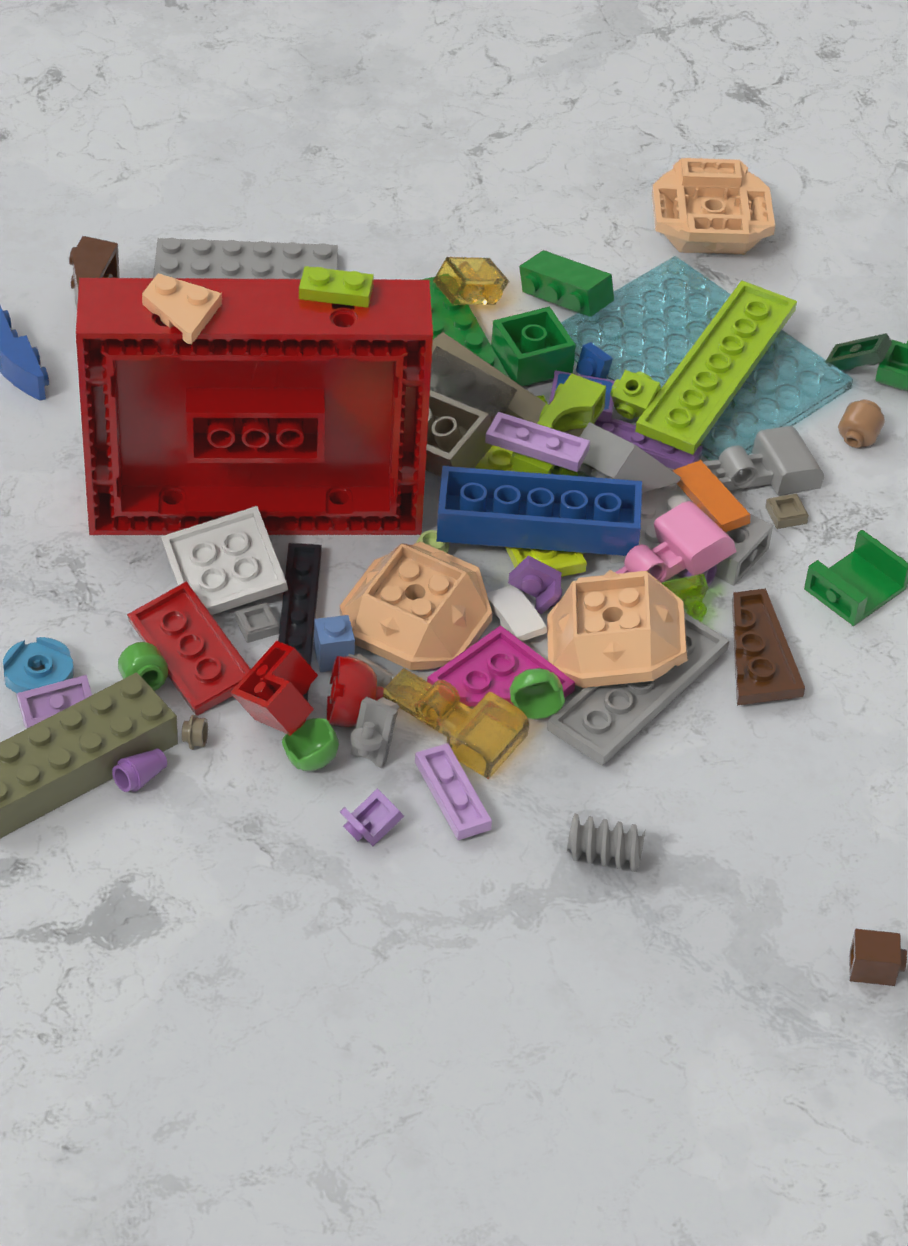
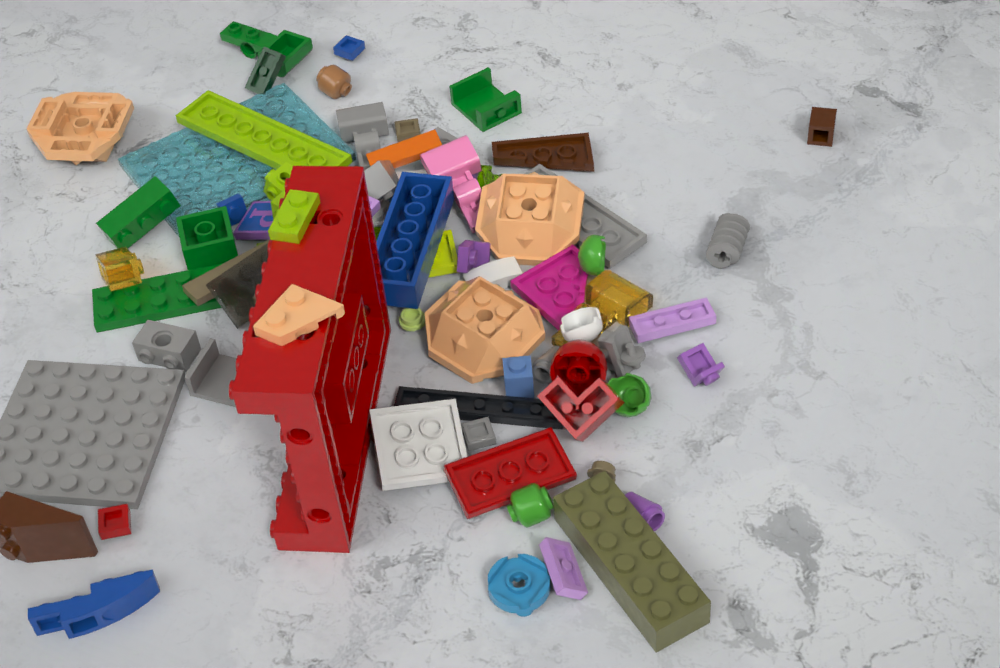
camera: 75 degrees left, 0 degrees up
none -> white hair [560,307,603,342]

